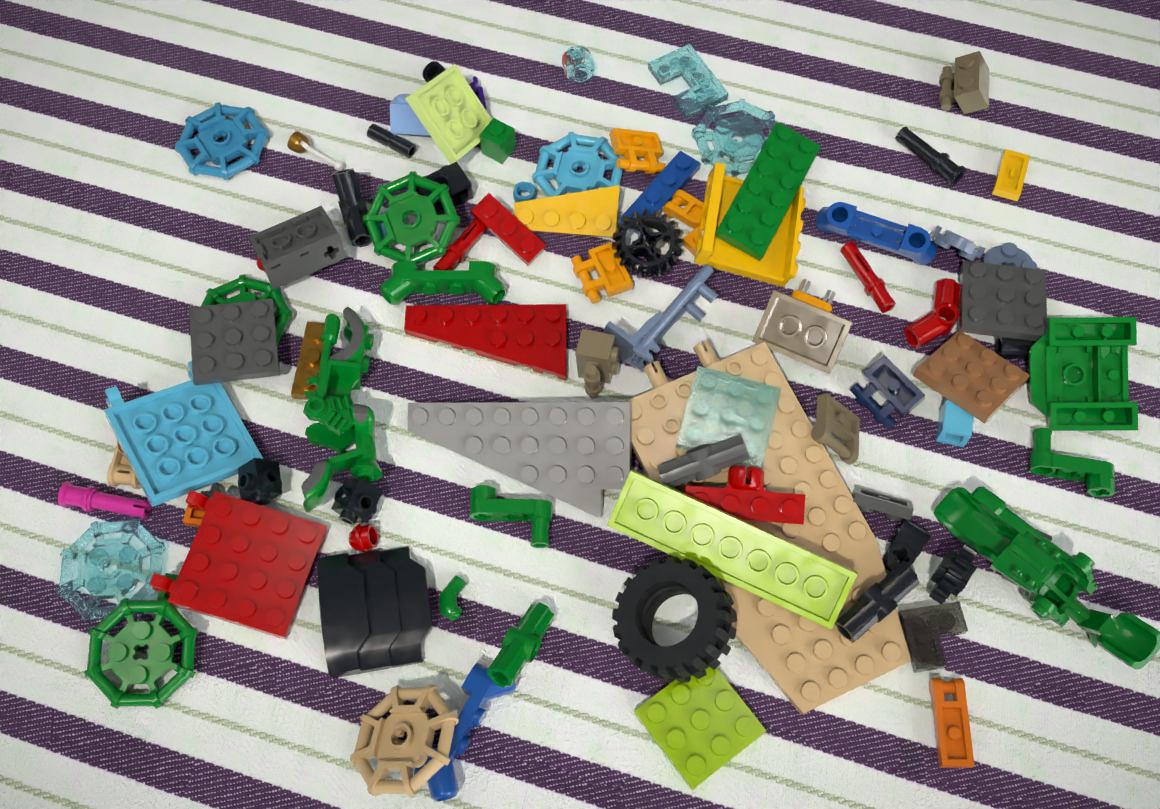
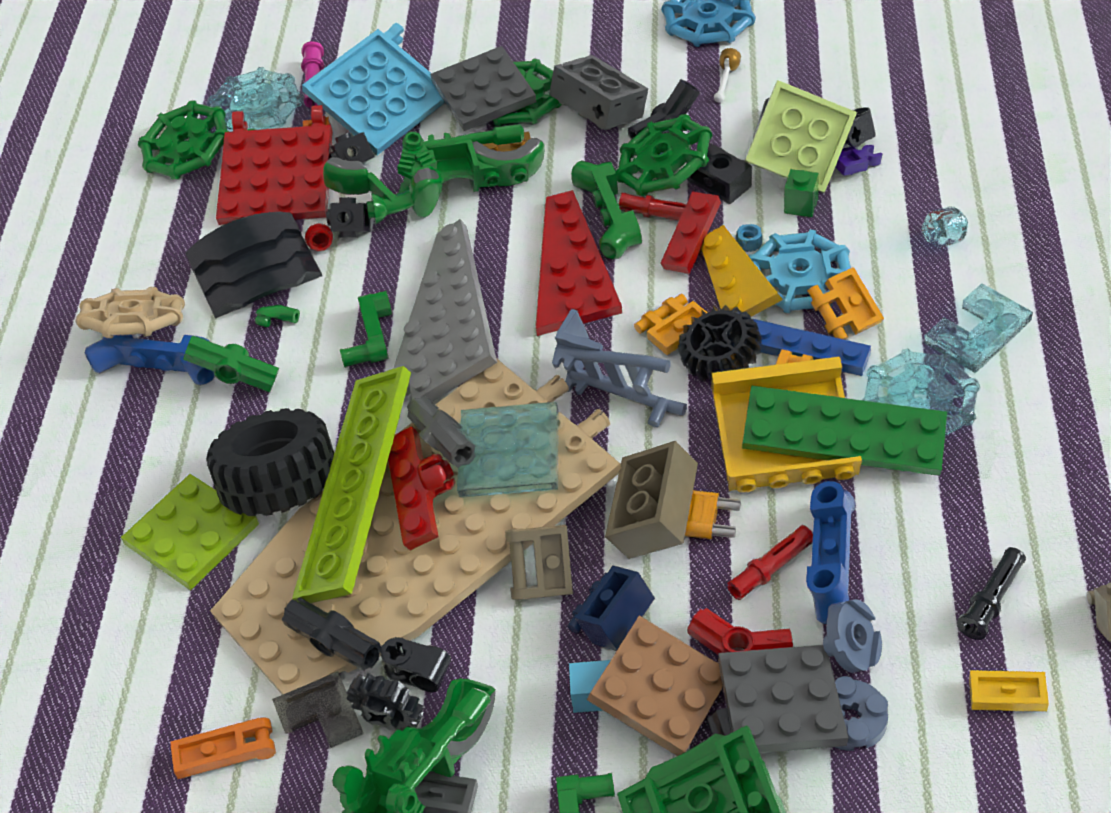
camera: 80 degrees right, 15 degrees down
dark tan brick [575,329,620,398] -> none
dark grey plate [852,485,914,521] -> none

